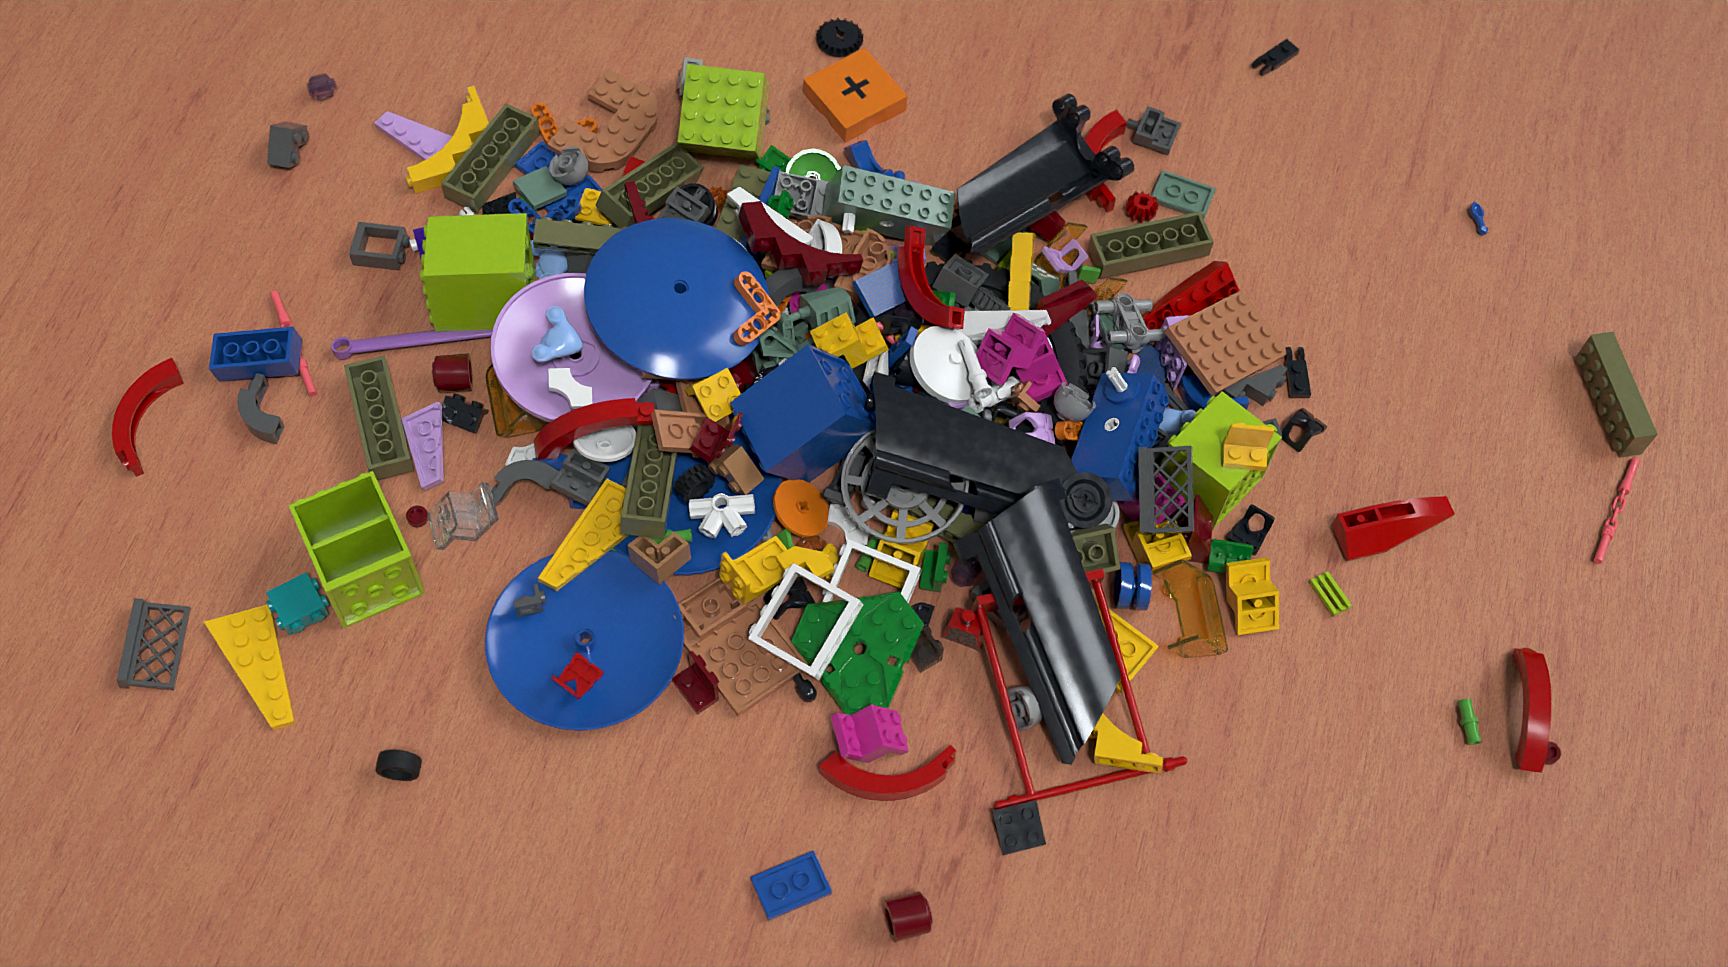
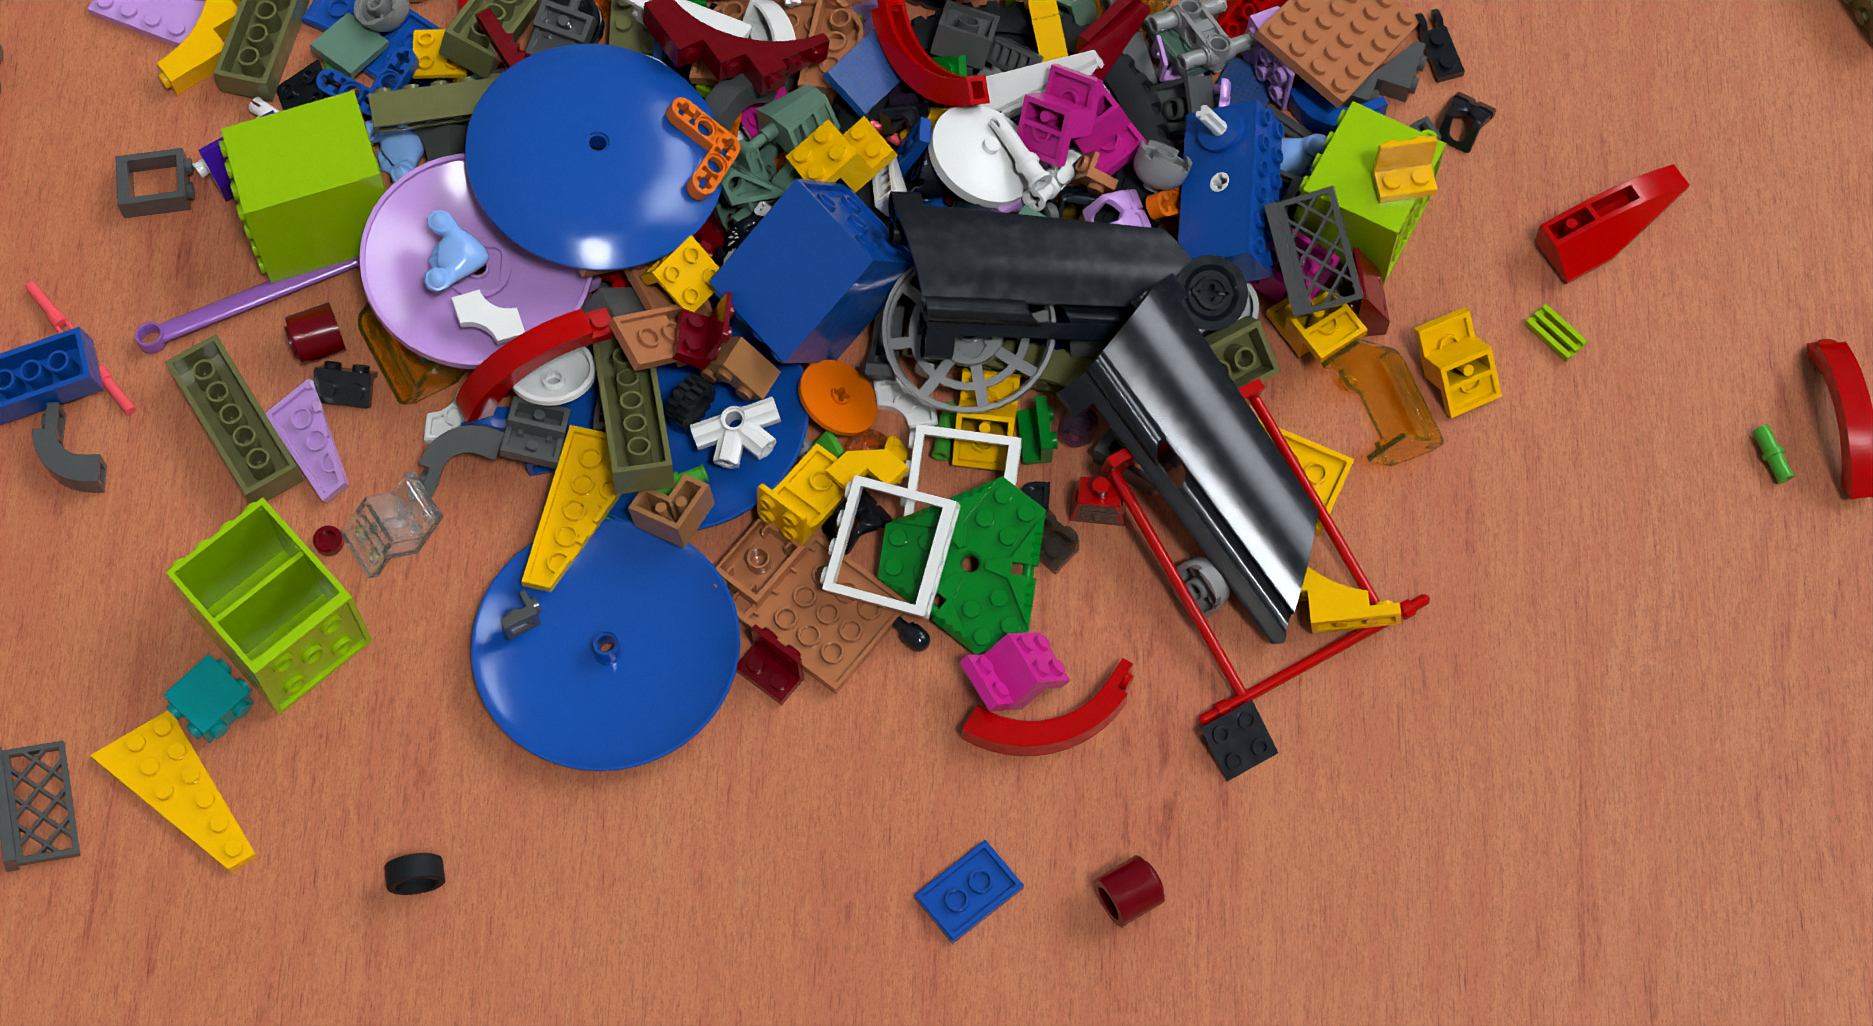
camera: 10 degrees left, 5 degrees up
red piece [551,653,604,700] -> none
blue wheel [1114,562,1152,611] -> none
green bracket [1207,539,1253,573] -> none
black piece [1227,504,1275,556] -> none

